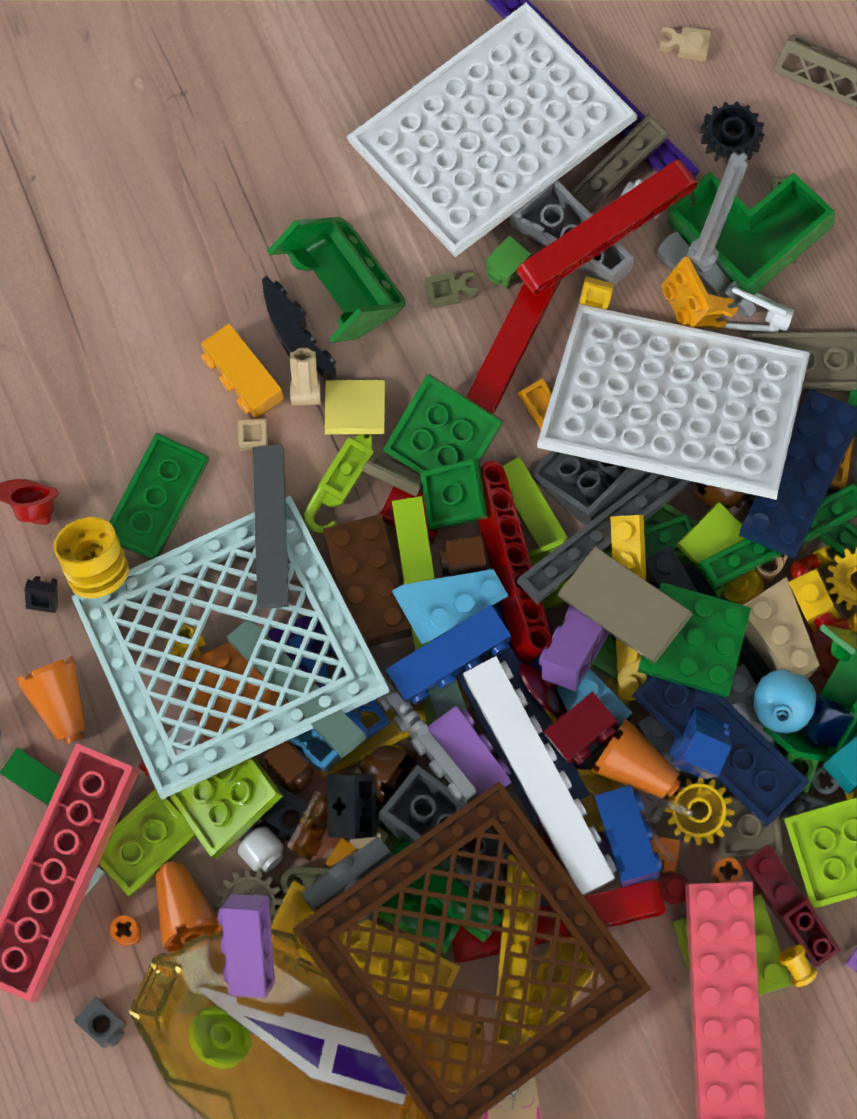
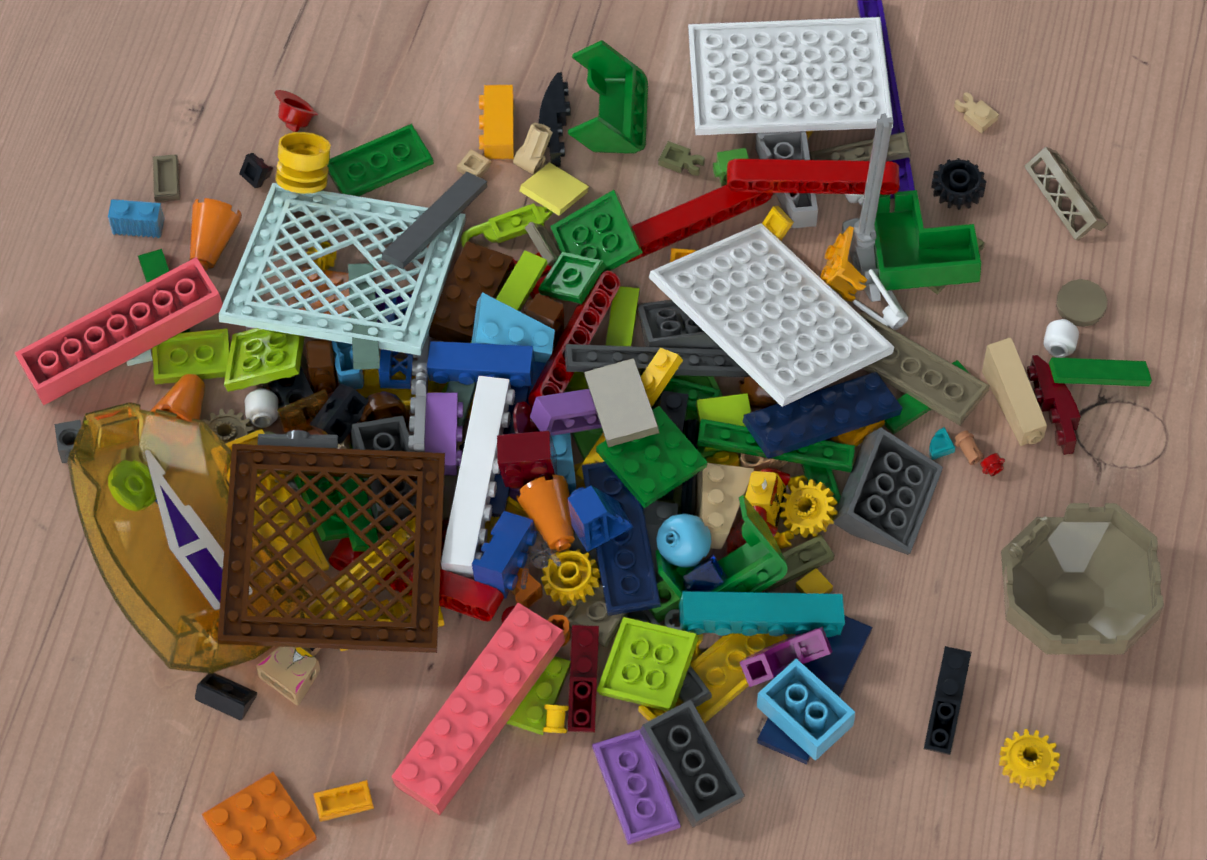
camera: 35 degrees right, 15 degrees down
orange bush [110,915,141,946] -> none
medium lavender brick [218,894,275,998] -> none

